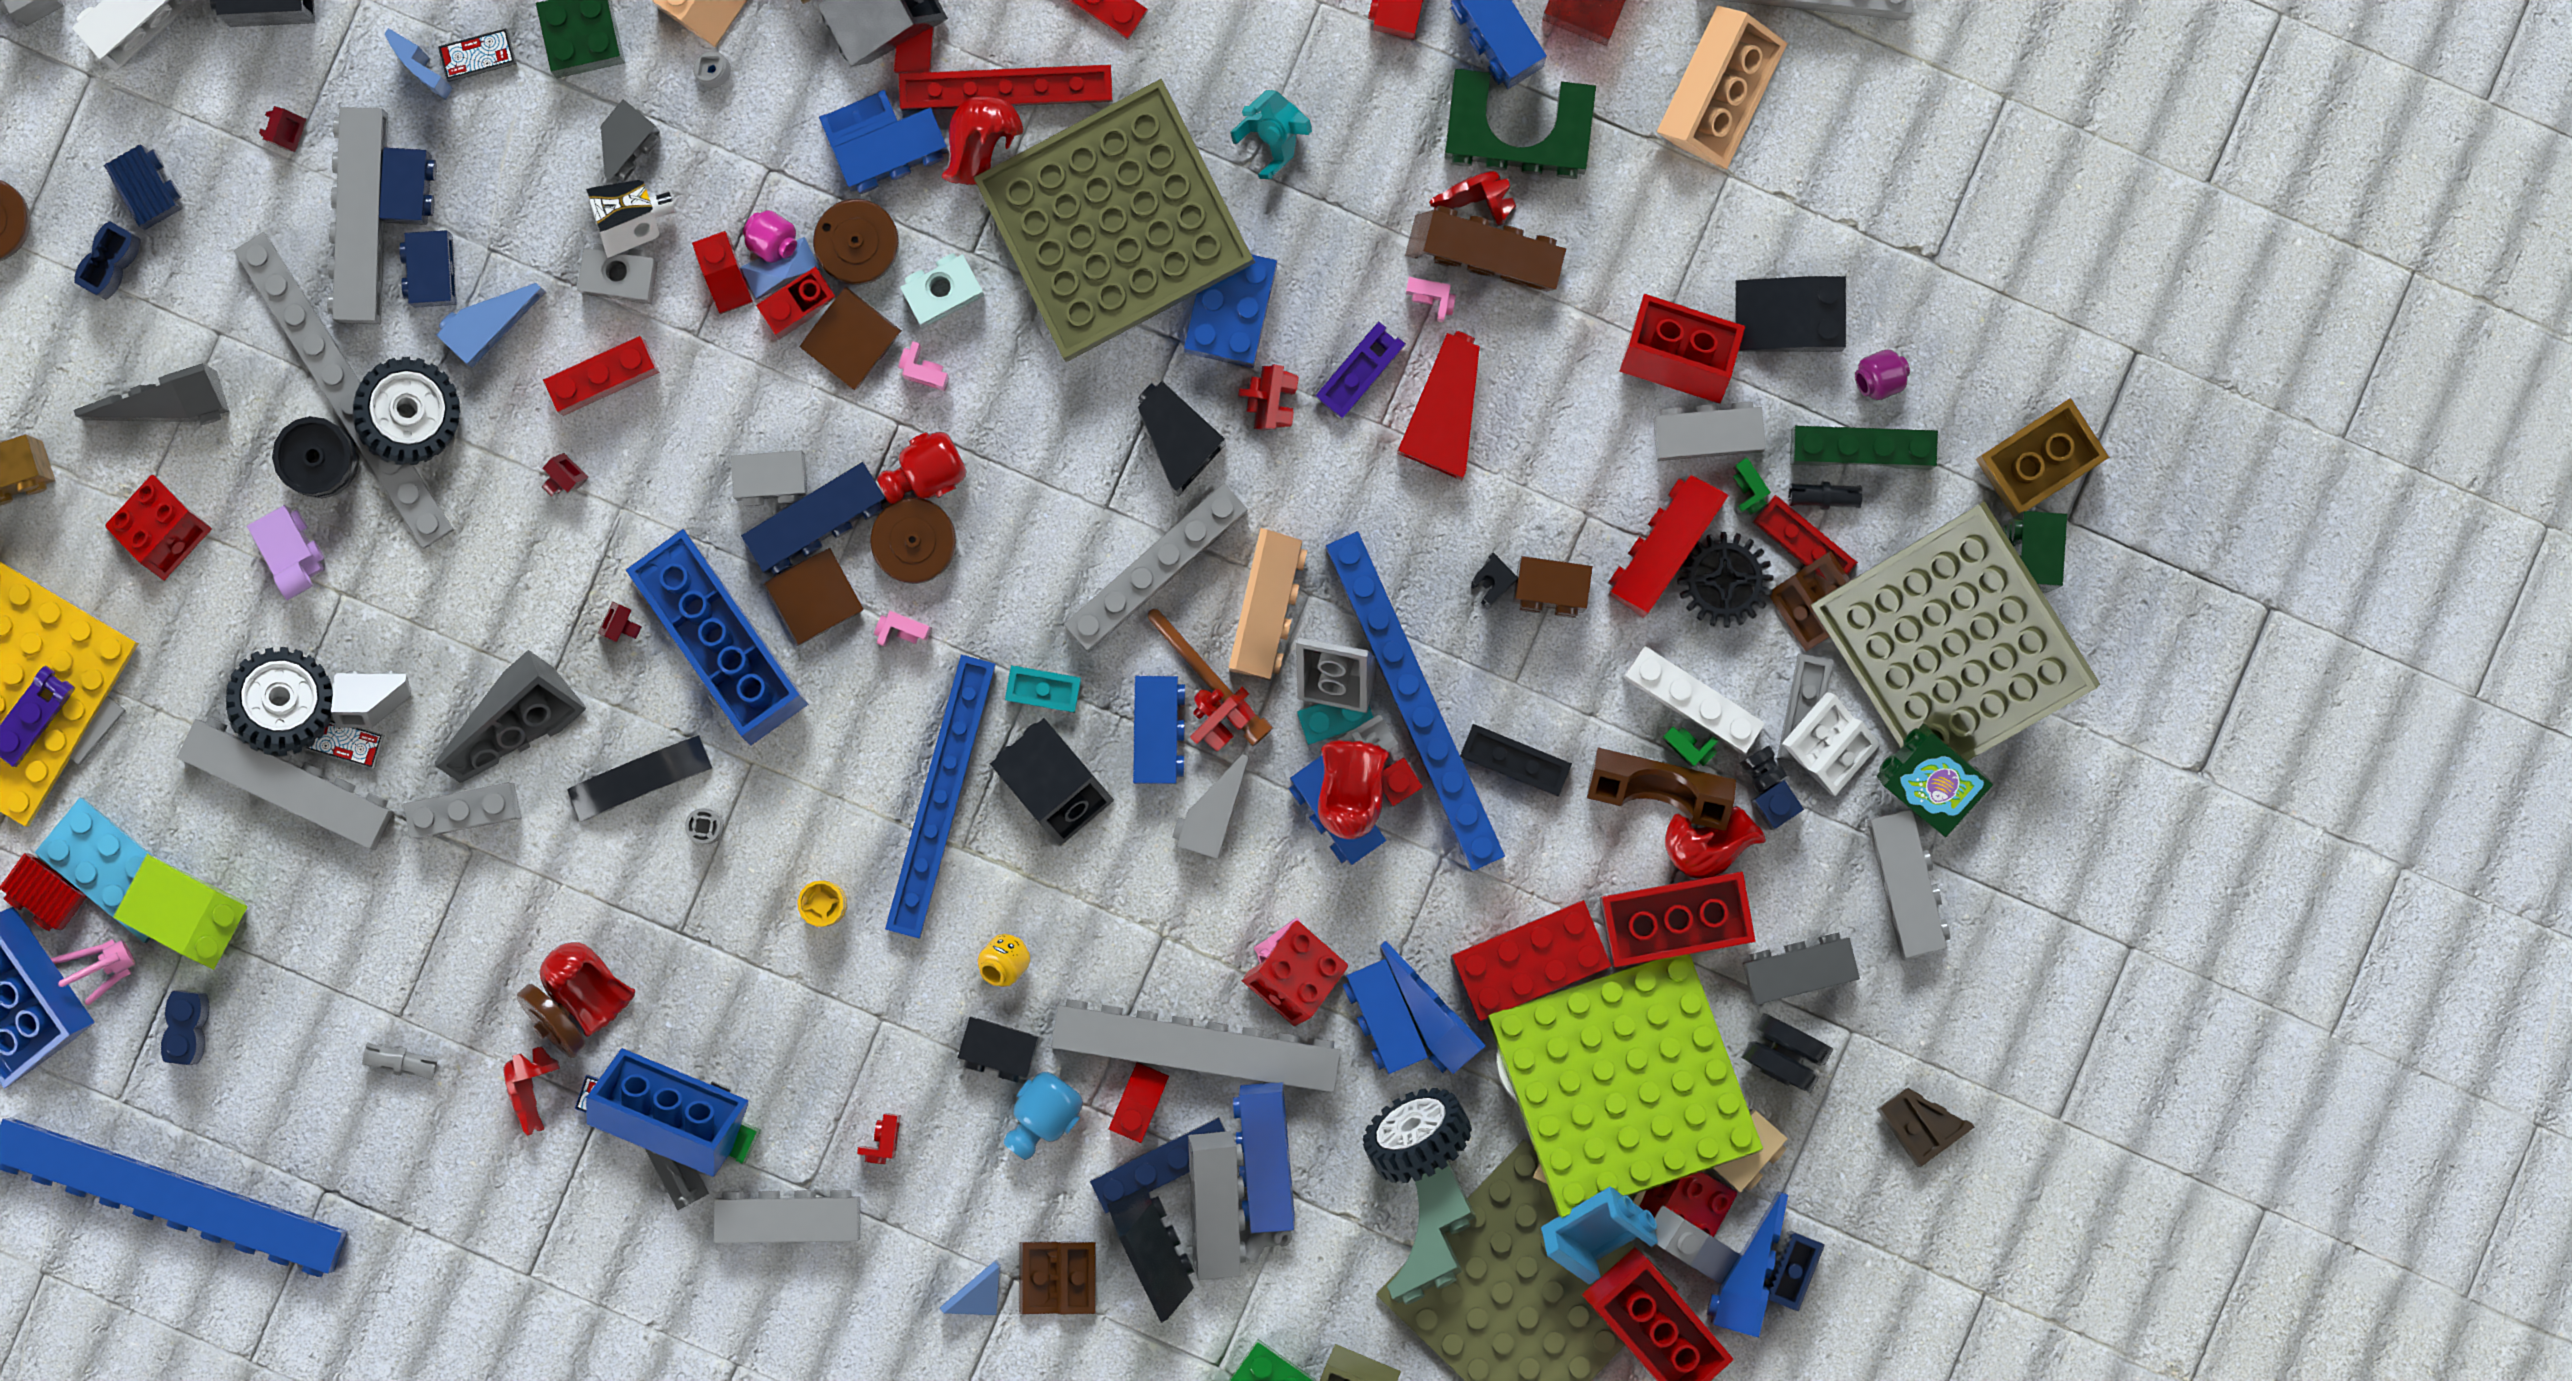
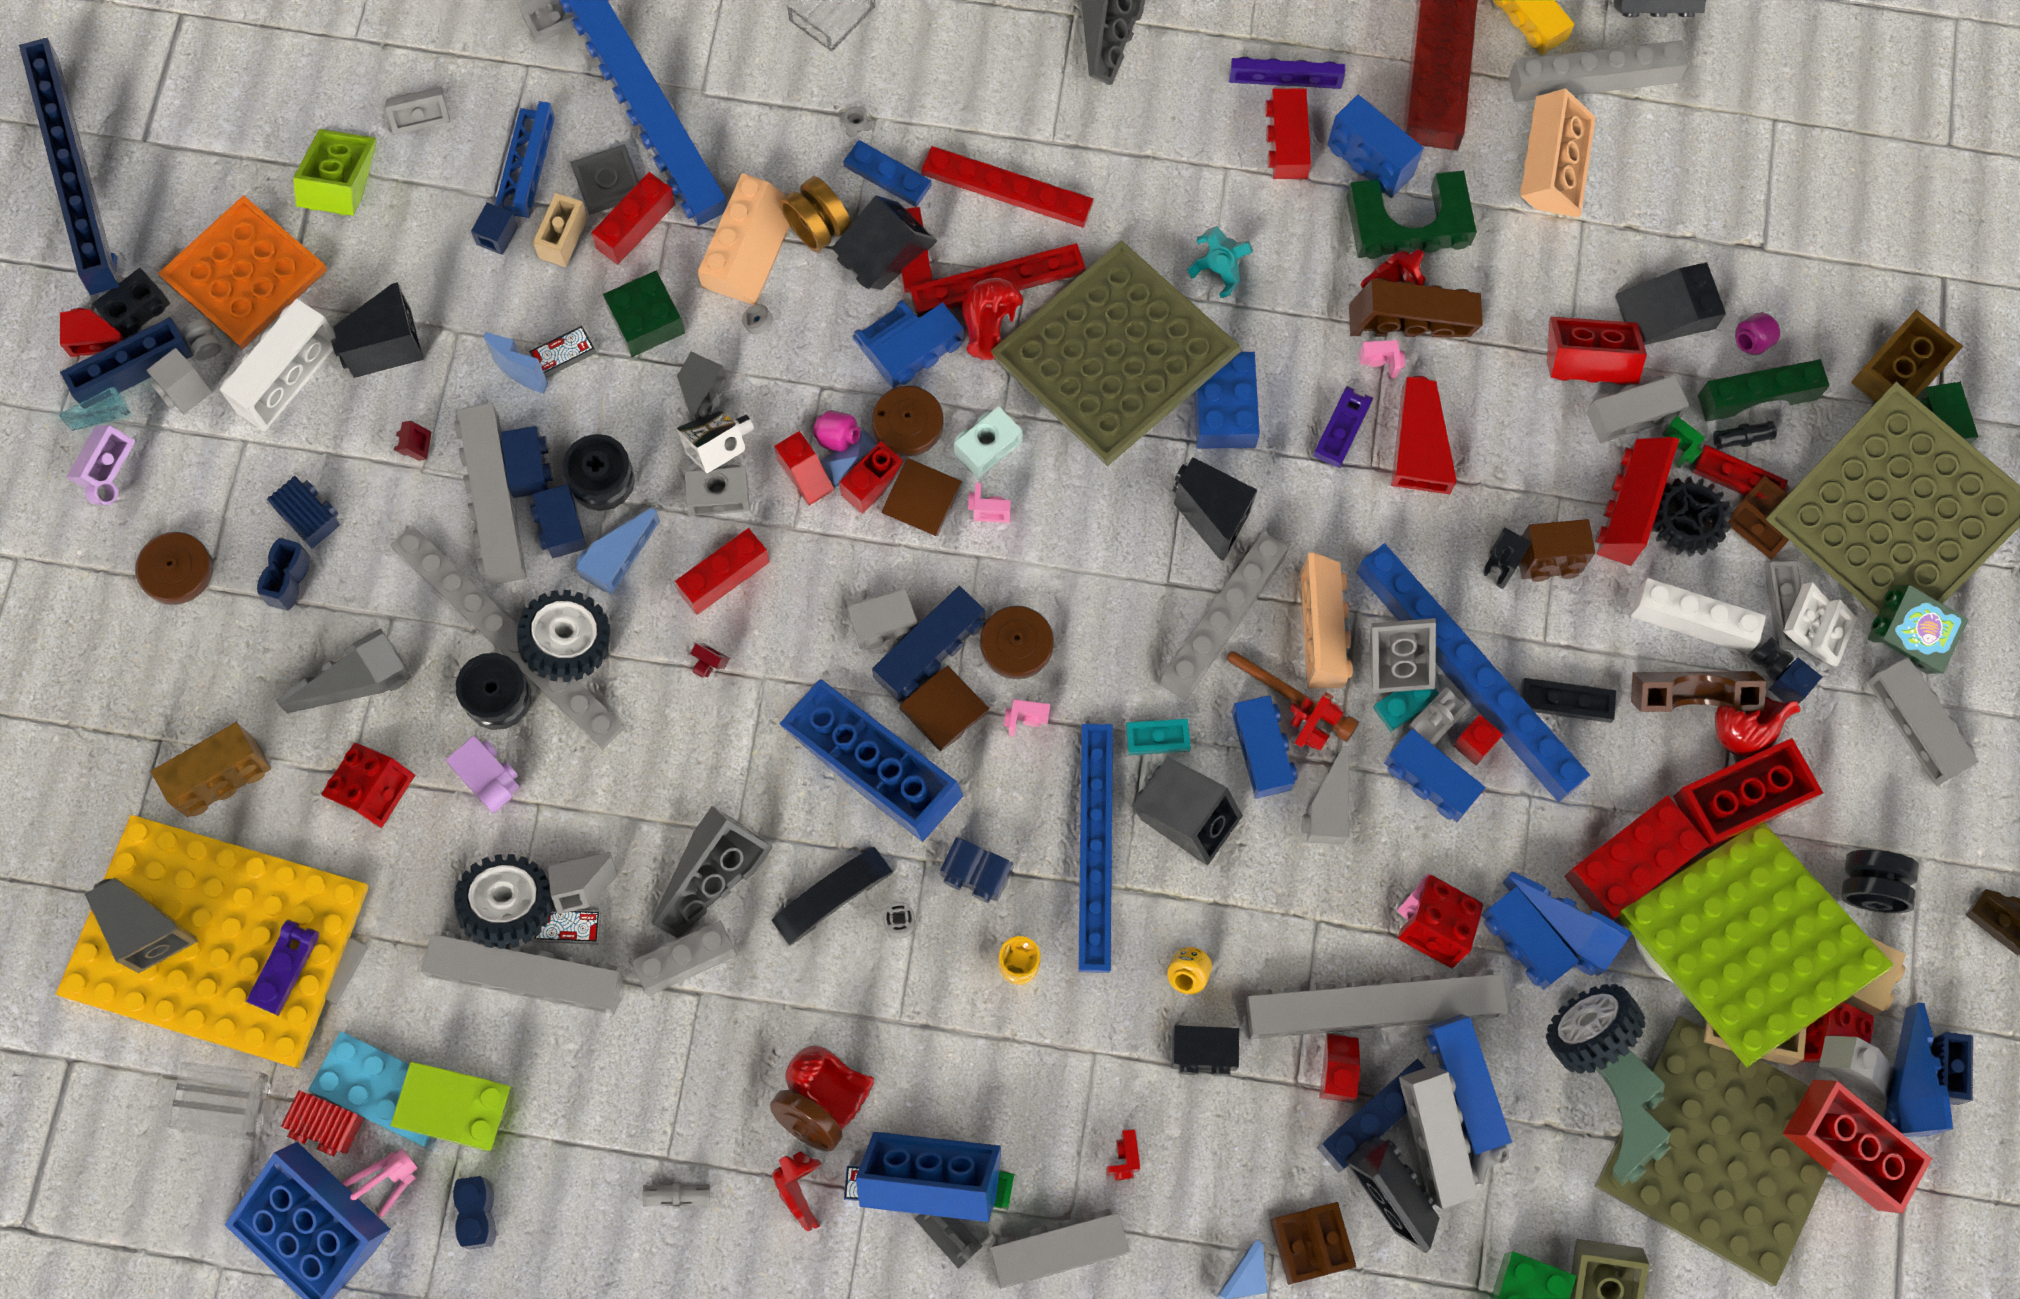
camera: 15 degrees left, 15 degrees down
dark red tile [598,601,642,642] -> none
red piece [877,432,967,503] -> none
dark azure piece [1004,1072,1083,1160] -> none
red hips [1238,364,1299,431] -> none
red piece [1318,740,1389,839] -> none
dark azure panel [1541,1186,1658,1284] -> none
green bracket [1661,726,1719,767] -> none
dark grey brick [1743,932,1860,1005] -> none
none -> black wheel [562,434,635,511]
none -> dark blue brick [940,837,1014,903]

